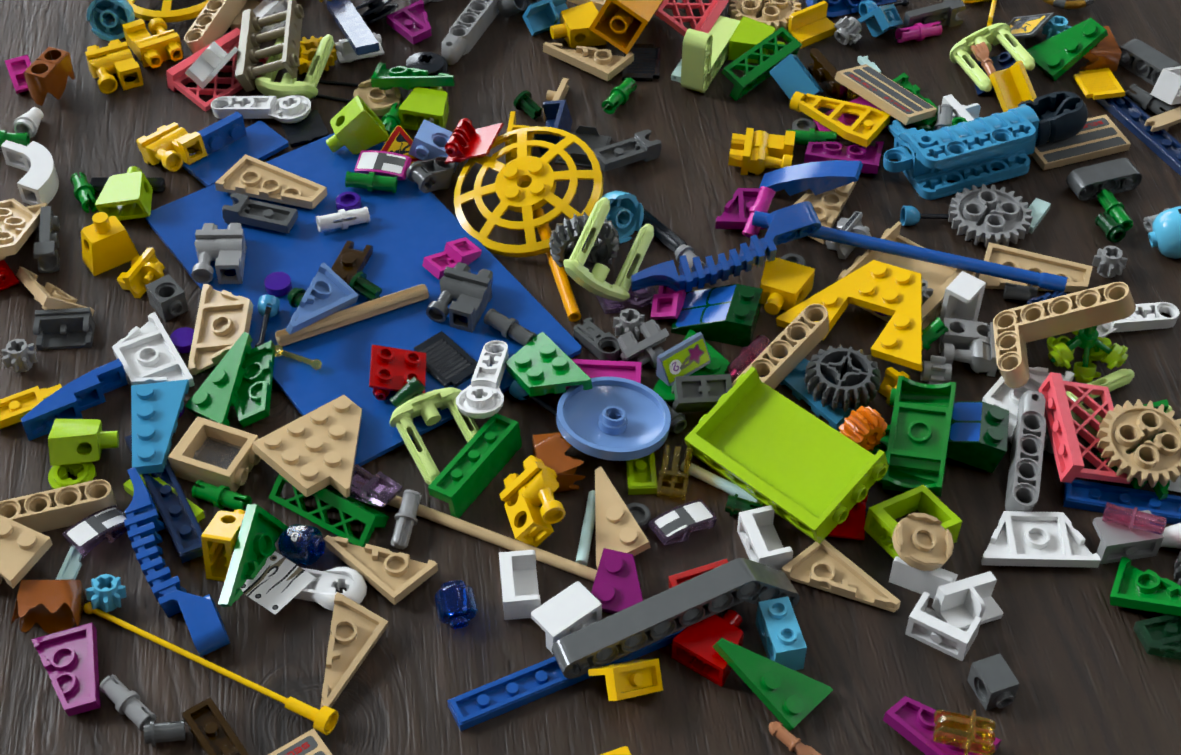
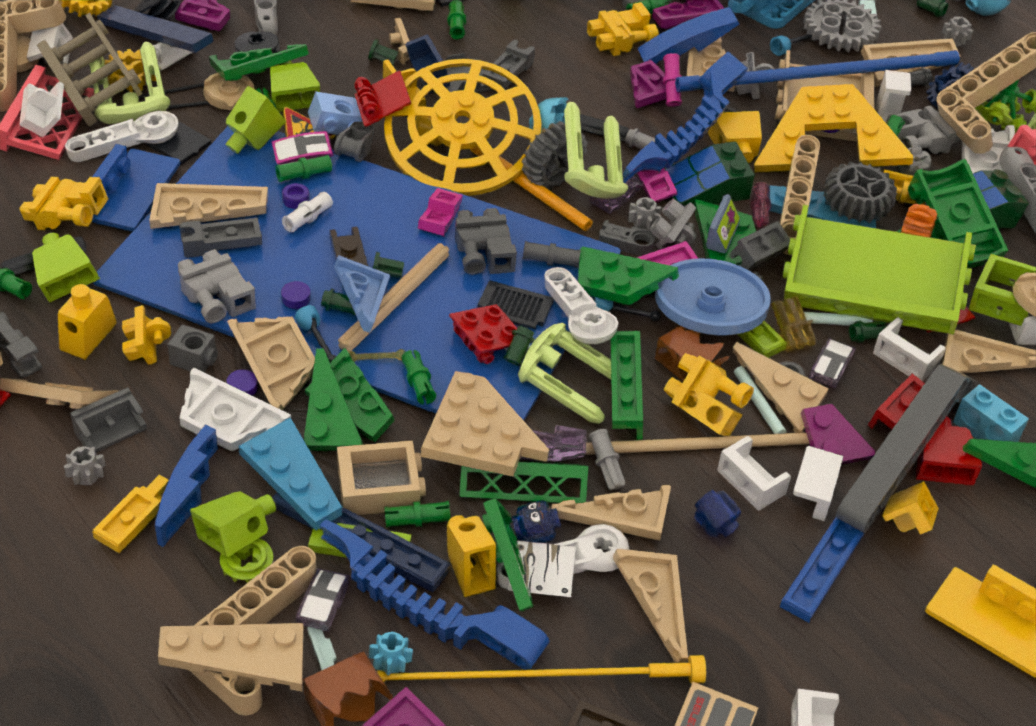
camera: 35 degrees left, 0 degrees up
none -> green pin [402,350,436,405]

